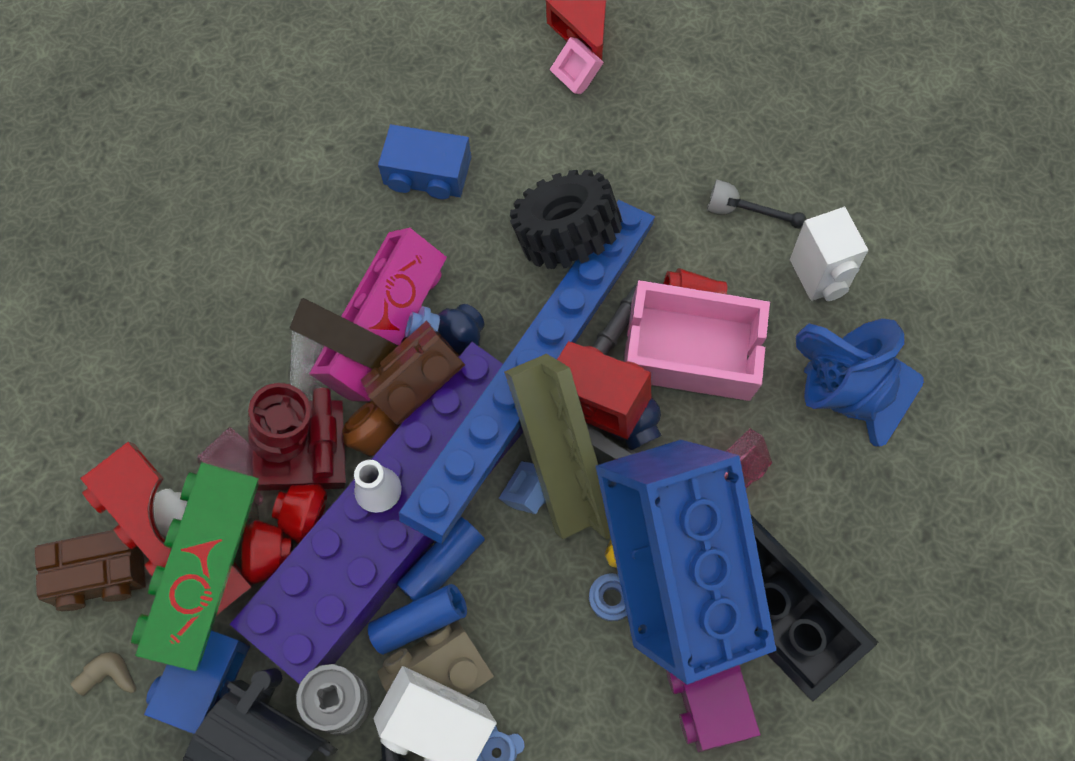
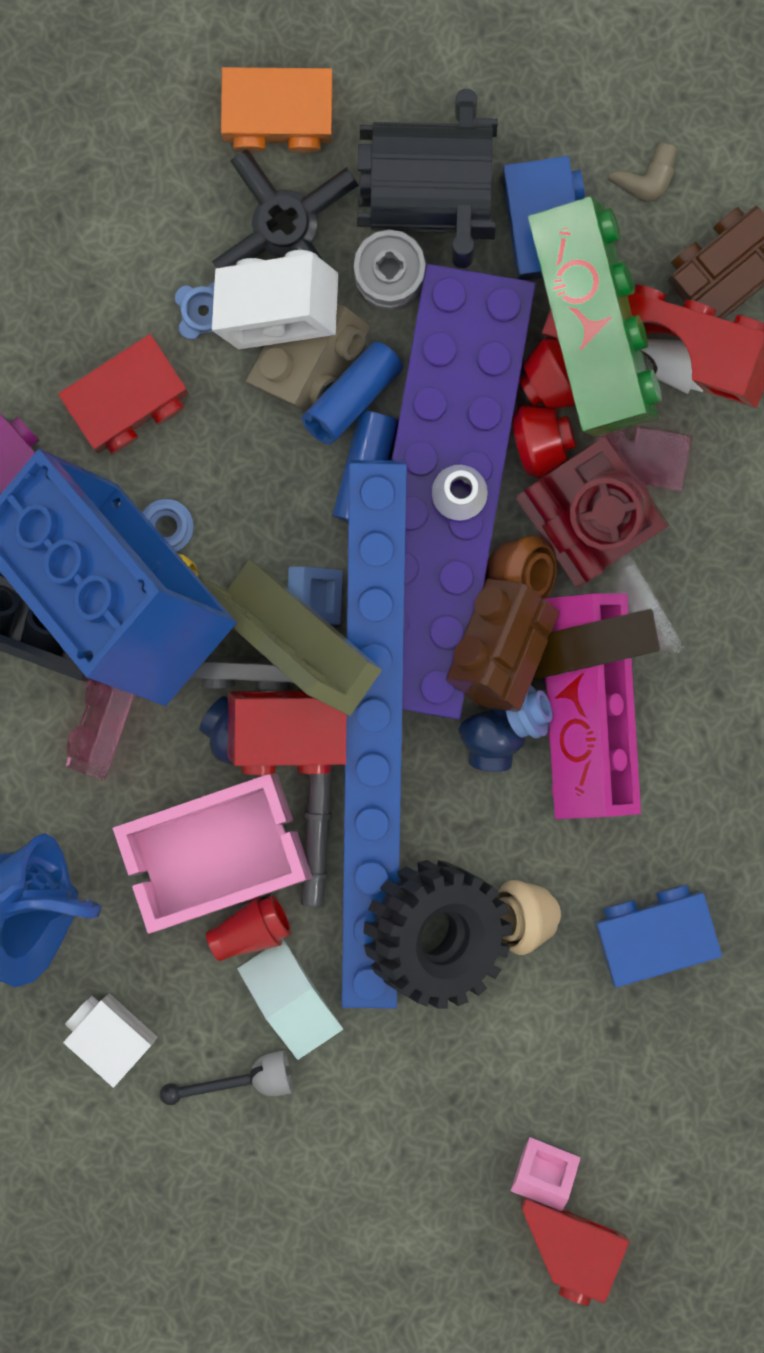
camera: 145 degrees right, 20 degrees up
none -> red brick [58,334,189,455]
none -> light aqua slope [237,939,343,1060]
none -> tan cone [496,880,561,955]

